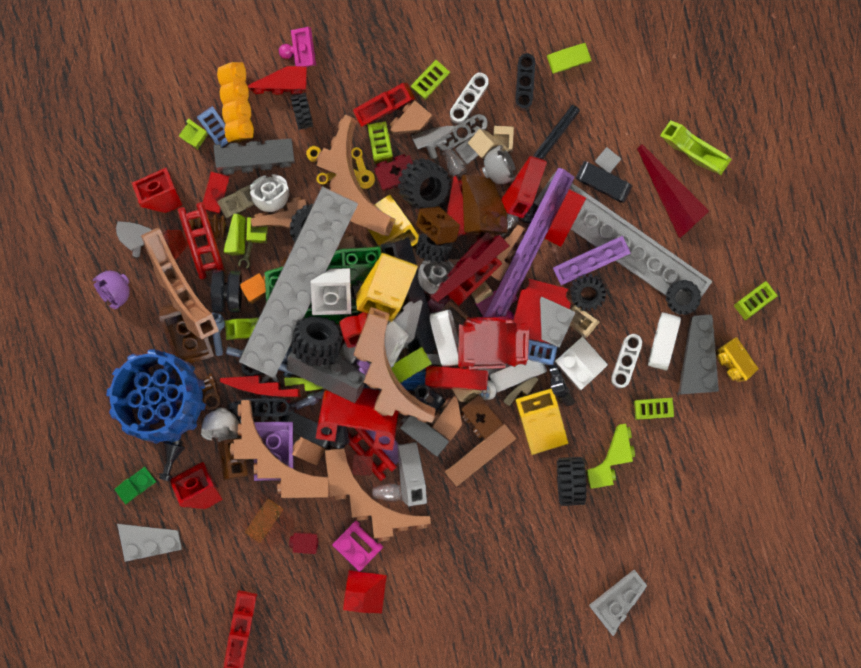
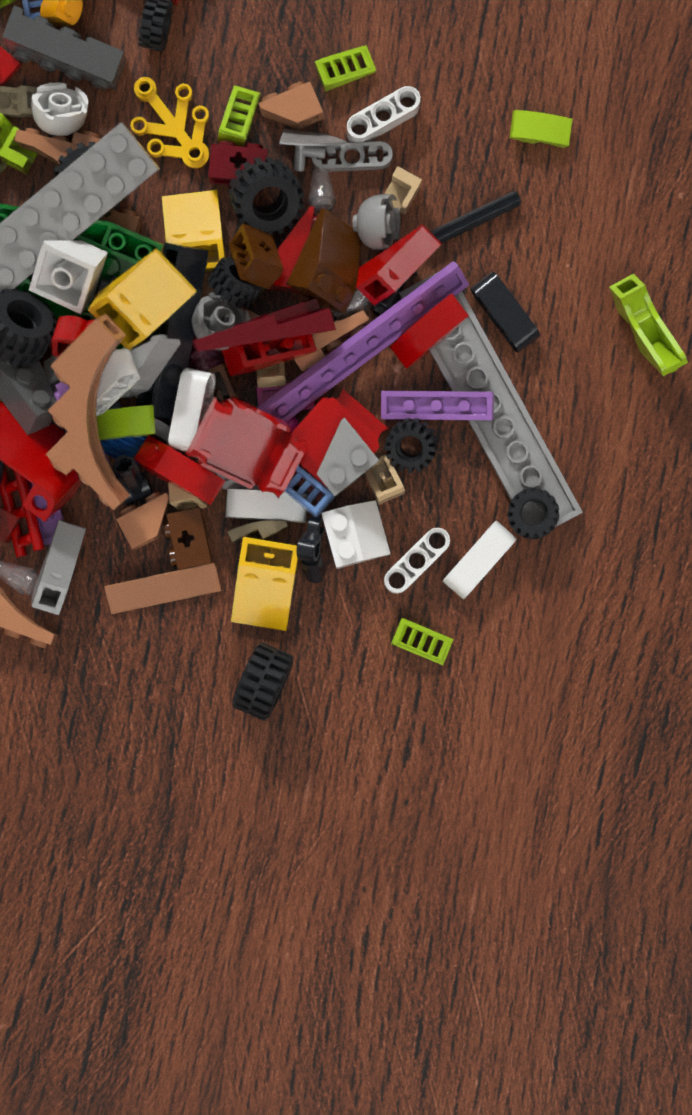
camera: 30 degrees right, 0 degrees up
nougat arch [316,115,396,237] -> none
red slope [353,83,416,127] -> none
dark grey window [400,415,449,457] -> none
light grey tile [455,138,479,165] -> none
tan panel [468,129,501,159] -> none
white tile [479,380,496,400] -> none
black beam [515,53,535,111] -> none
lime arch [586,424,635,489] -> none
light grey wing [589,570,647,636] -> none
light grey tile [594,147,621,173] -> none
dark red wedge [637,144,709,239] -> none
dark grey wedge [678,315,719,395] -> none
yellow slope [716,337,759,382] -> none
lime slope [734,281,778,320] -> none

